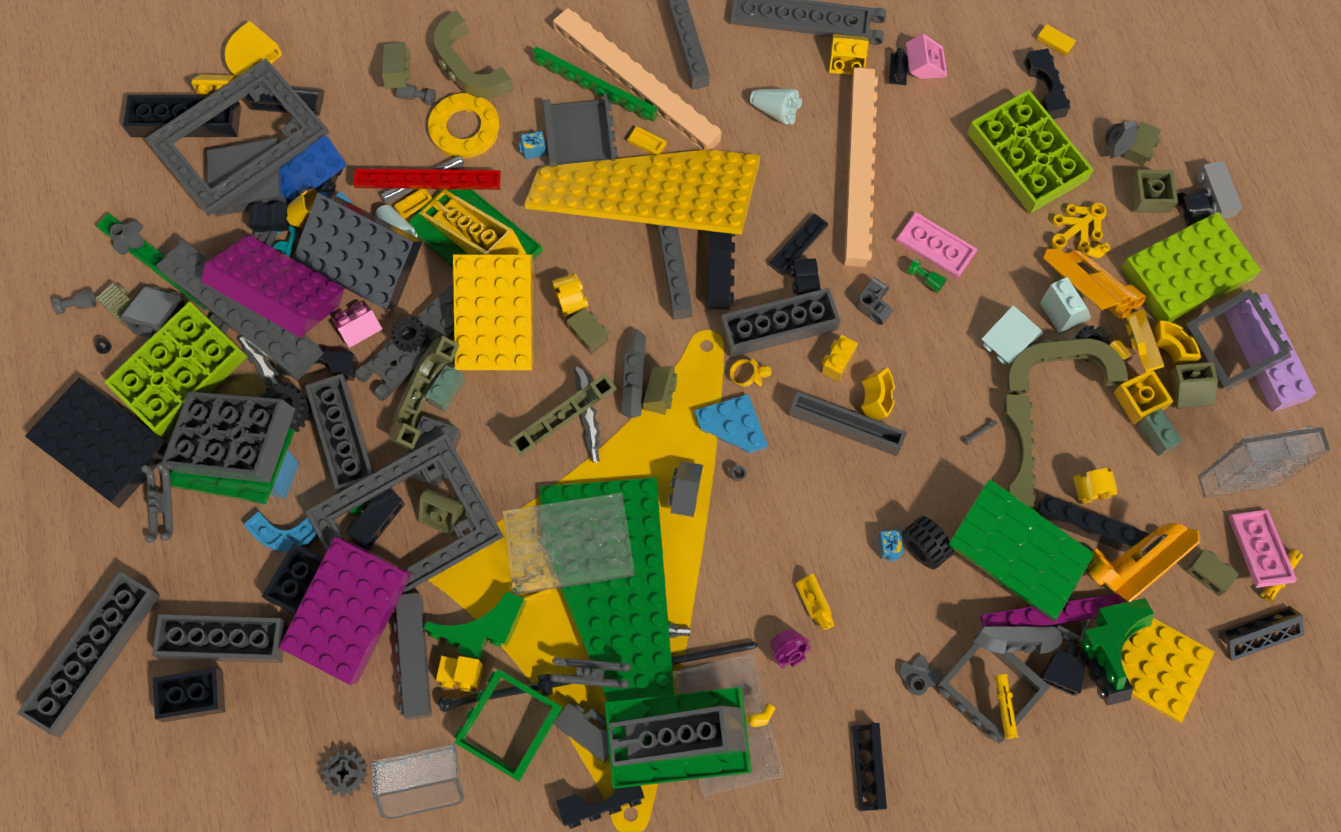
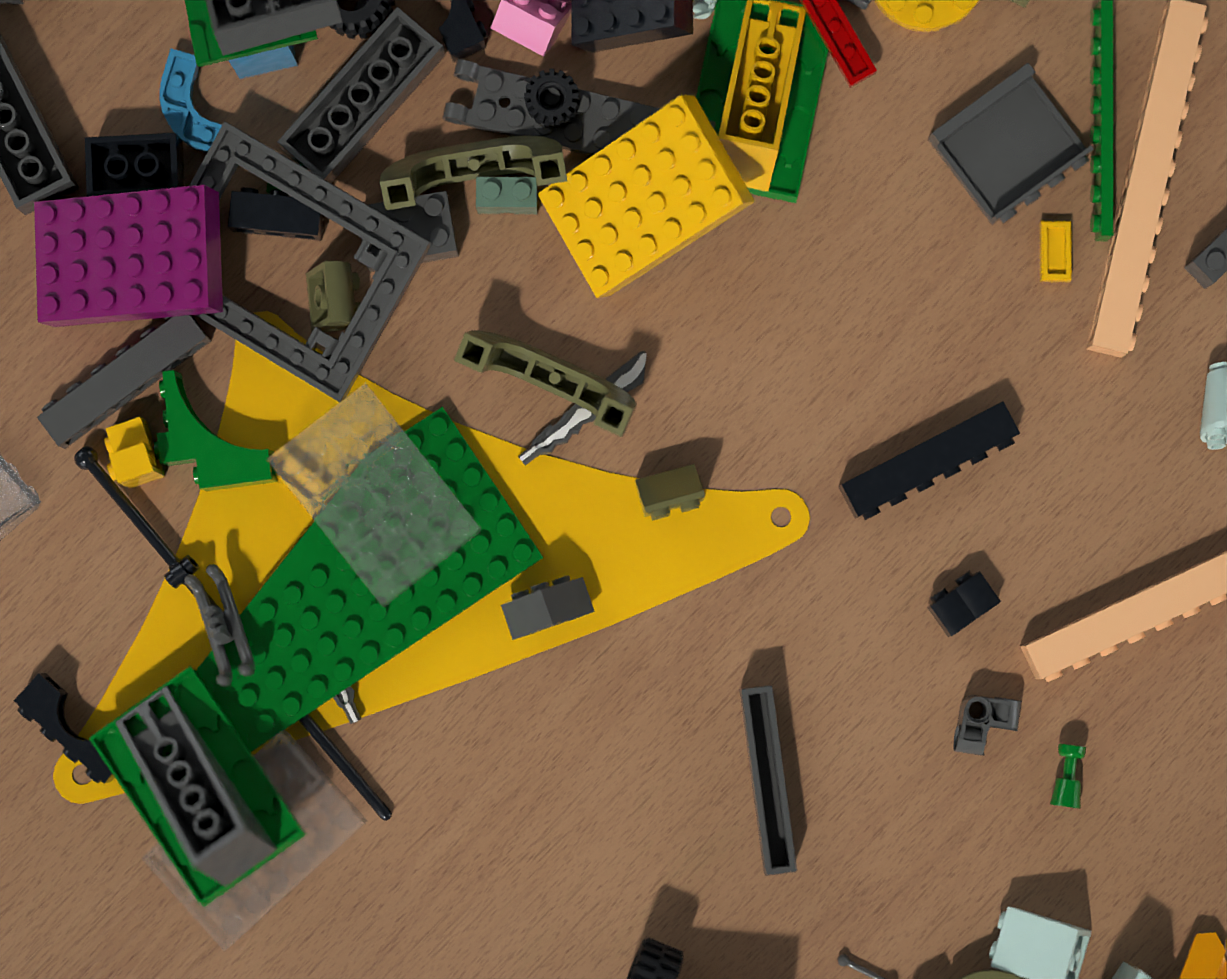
camera: 60 degrees right, 15 degrees up
green window [454,669,563,782] -> none
dark azure brick [519,131,547,159] -> none
yellow wing [525,150,760,235] -> none
yellow brick [551,273,589,316] -> none
dark grey piece [553,703,610,763] -> none
olive brick [567,307,609,354] -> none
dark grey brick [622,329,646,418] -> none
dark grey brick [657,225,692,320] -> none
dark azure plate [694,394,768,454] -> none
dark grey brick [720,288,841,357] -> none
yellow piece [730,359,772,387] -> none
dark grey hinge [730,465,747,482] -> none
yellow arm [746,703,776,727] -> none
black tile [768,213,829,276] -> none
magenta cone [770,629,811,669] -> none
yellow hinge [796,574,835,631] -> none
yellow brick [821,335,858,382] -> none
yellow brick [861,367,895,421] -> none
dark azure brick [878,530,904,562] -> none
bright pink tile [896,212,978,279] -> none

